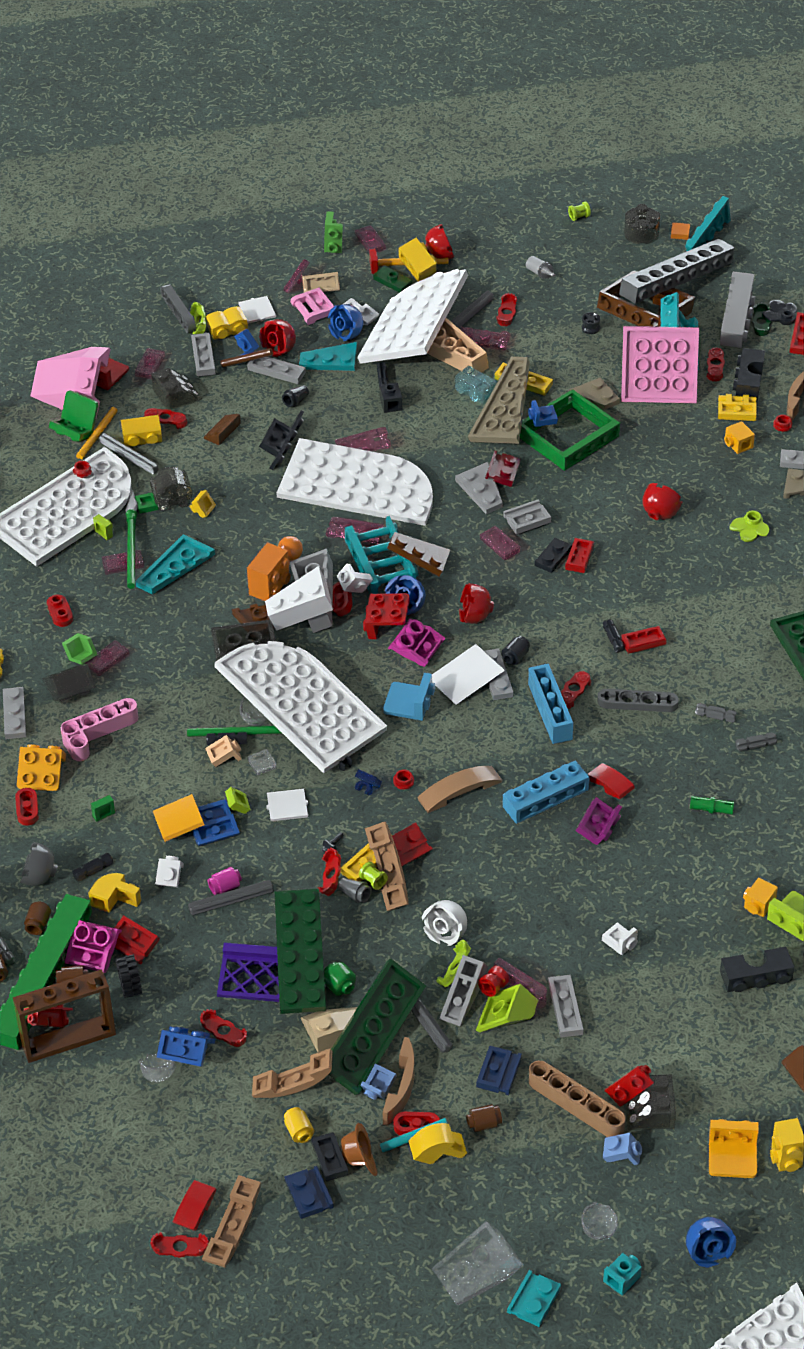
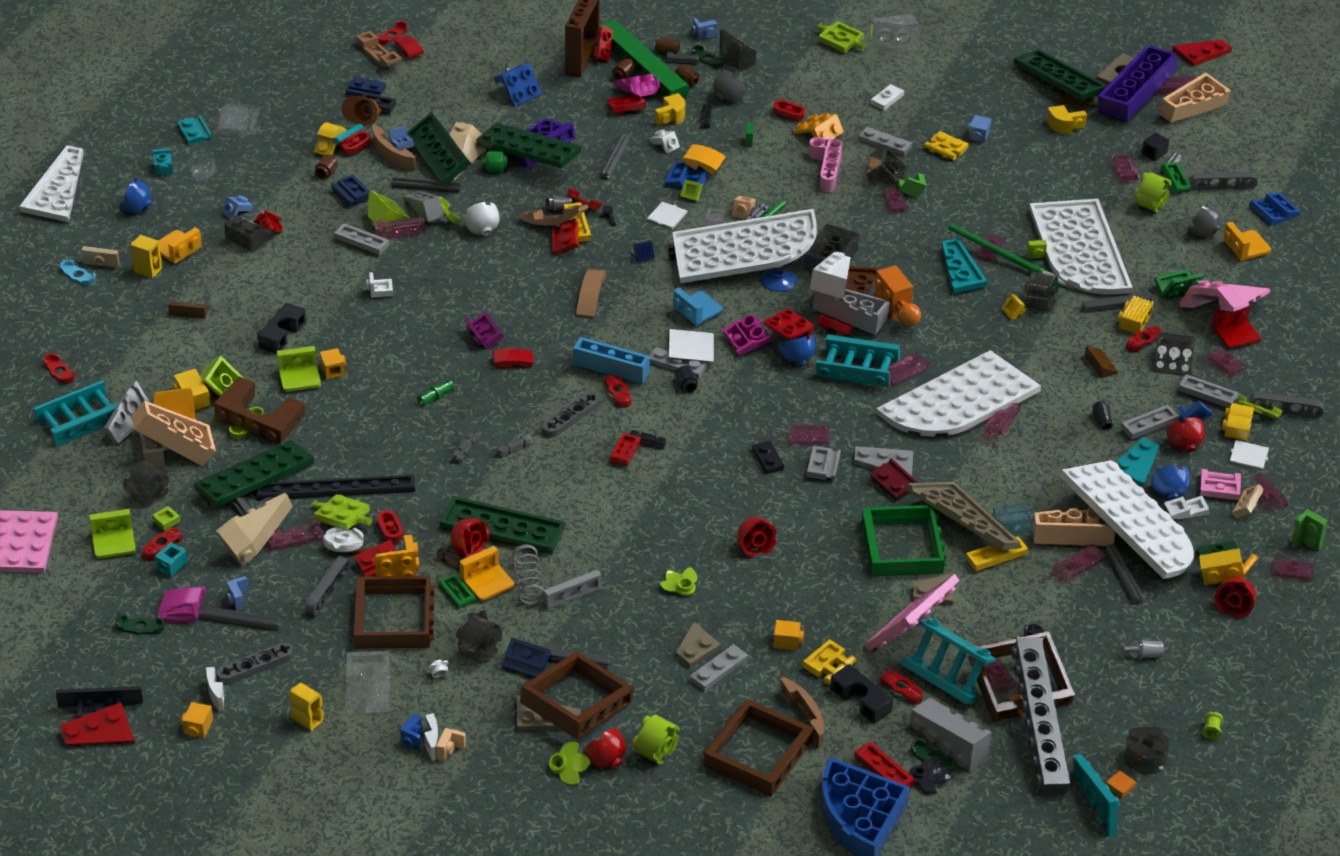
camera: 125 degrees right, 5 degrees down
red plate [47,595,73,627] -> none
red plate [73,461,92,478] -> none
light orange bar [76,407,118,459] -> none
black tyre [116,954,142,998] -> none
red piece [200,1009,247,1047] -> none
dark pink brick [208,867,242,895] -> none
reddish brown bar [220,348,273,367] -> none
medium nougat slope [252,1048,332,1098] -> none
black bracket [259,410,304,470] -> none
yellow brick [284,1107,314,1143] -> none
white bracket [337,564,373,593] -> none
lime bush [359,862,388,890] -> none
red tile [369,249,379,274] -> none
black brick [379,383,403,413] -> none
wing [387,532,450,576] -> none
red plate [393,770,414,790] -> none
red cylinder [459,583,494,624] -> none
red wheel [478,966,509,997] -> none
red piece [496,293,517,326] -> none
dark azure brick [503,761,589,824] -> none
blue bracket [528,400,558,427] -> none
medium nougat beam [529,1060,625,1137] -> none
red plate [565,538,594,573] -> none
red plate [773,415,792,432] -> none

